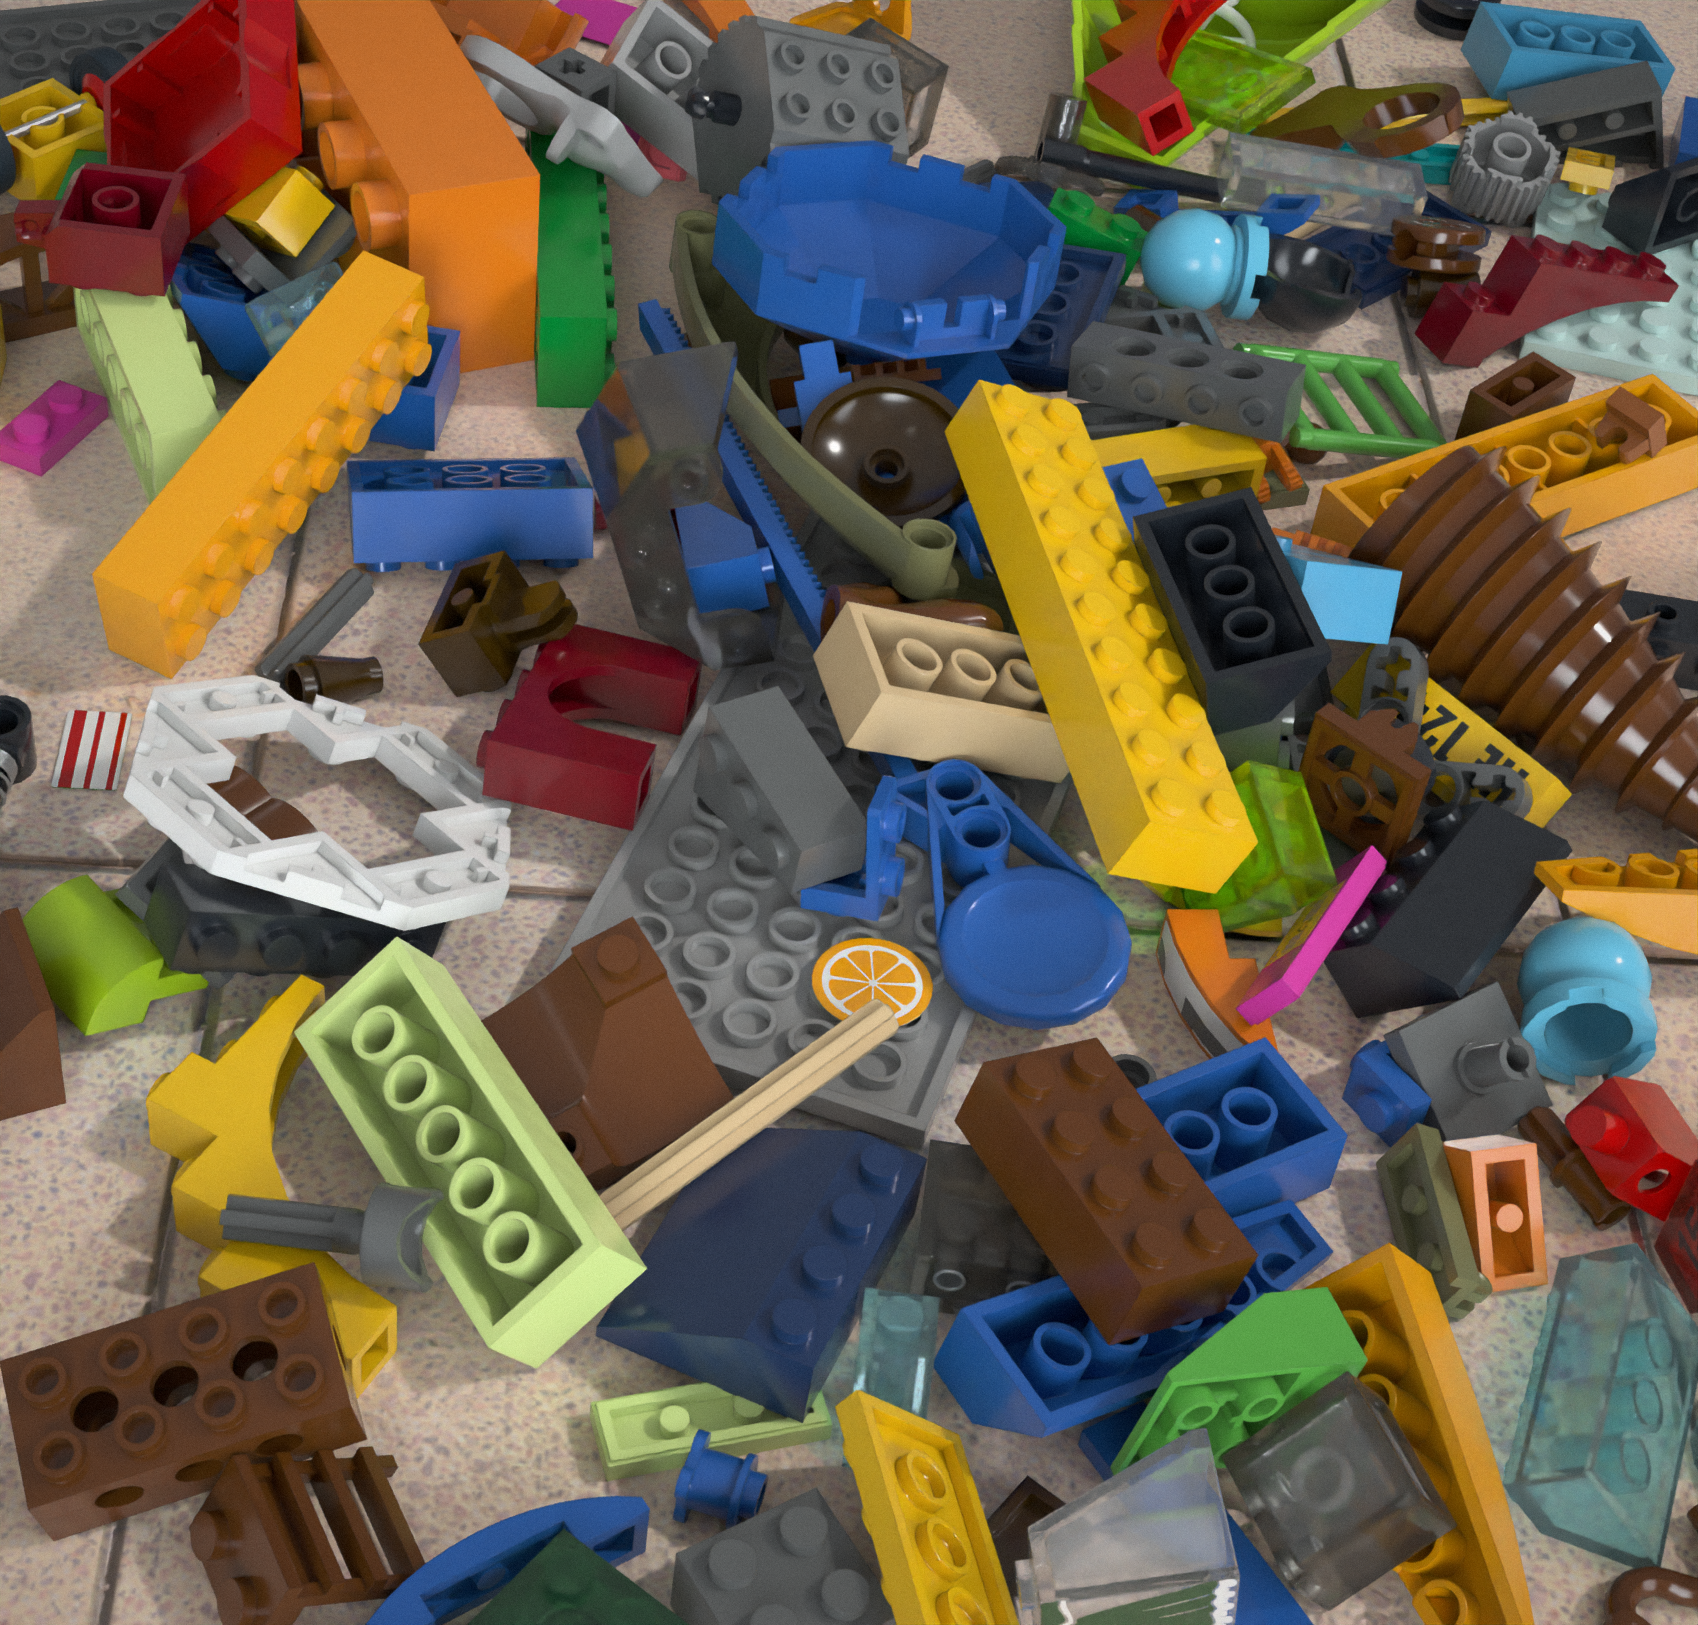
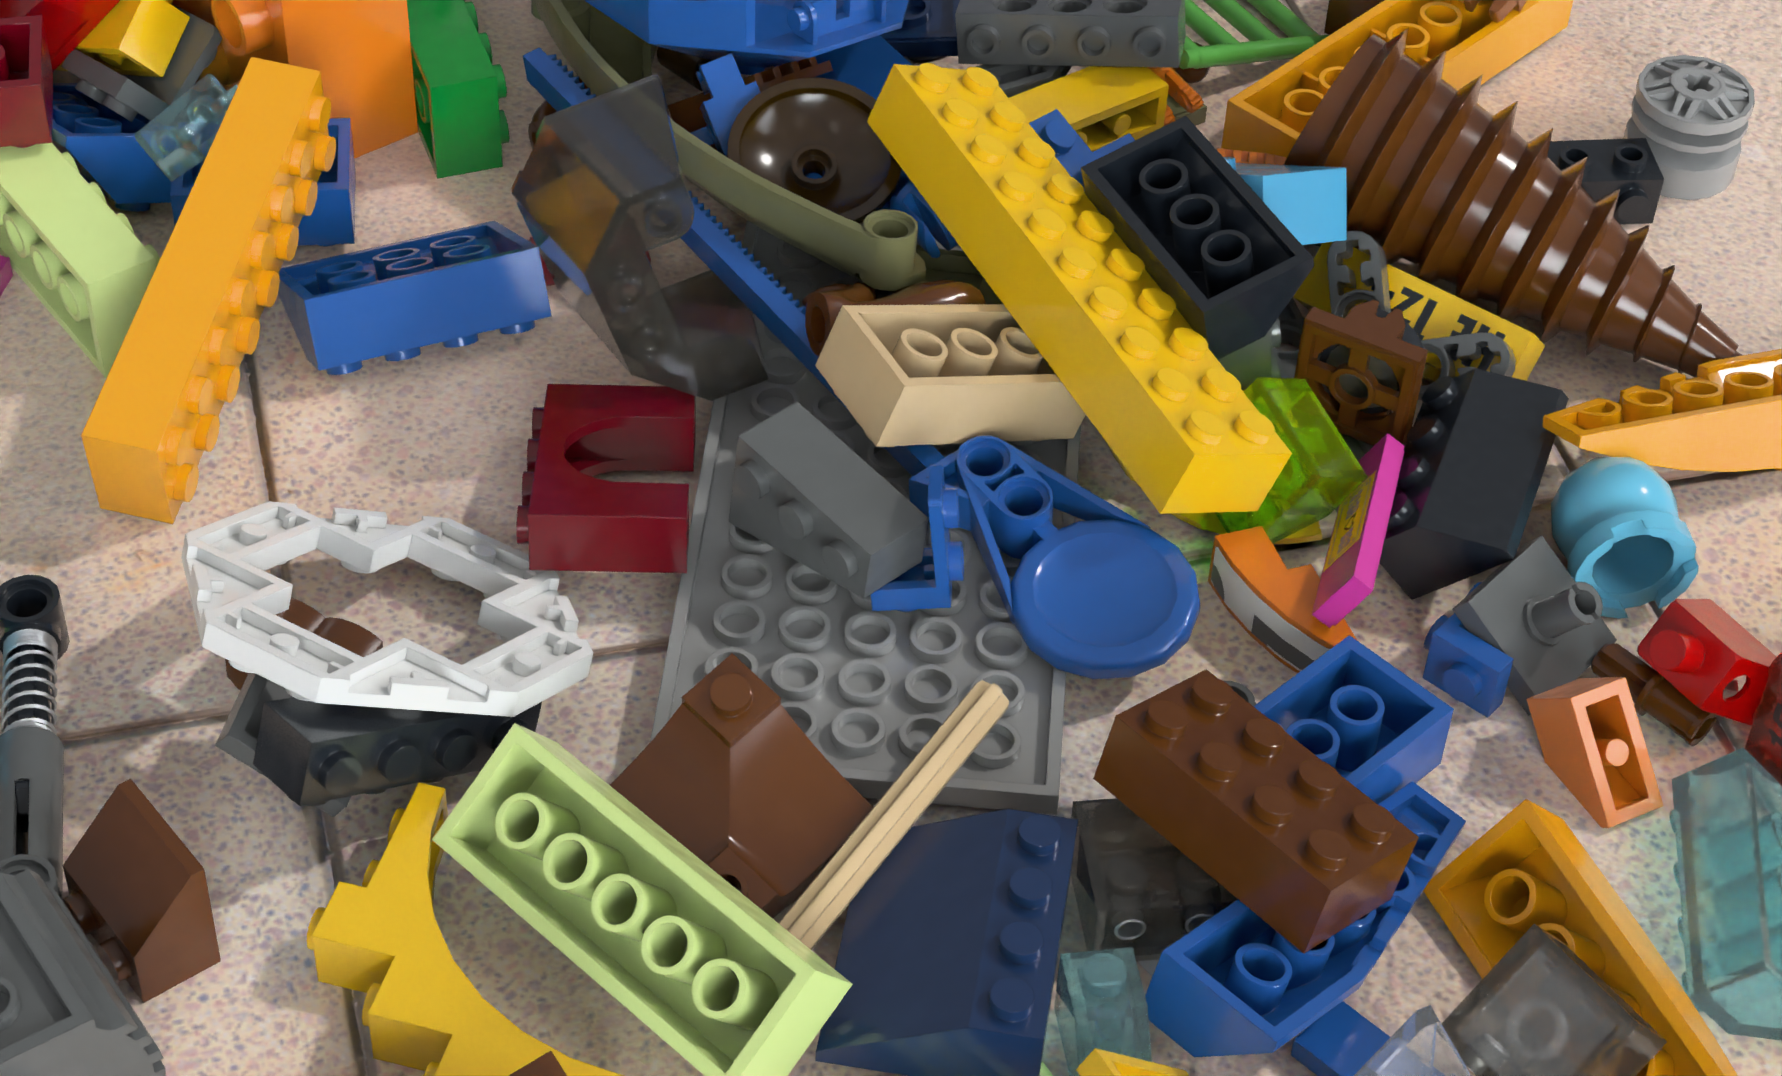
camera: 10 degrees left, 0 degrees up
lime brick [22,874,209,1036] -> none
sticker [51,710,132,791] -> none
dark grey piece [219,1182,444,1293] -> none
dark grey axle [255,568,374,690] -> none
dark brown cone [285,654,384,705] -> none
dark brown brick [418,550,578,697] -> none
blue slope [672,488,776,622] -> none
light orange sticker [812,938,933,1027] -> none
bright green slope [1110,1287,1368,1477] -> none
olive hinge [1376,1123,1493,1319] -> none

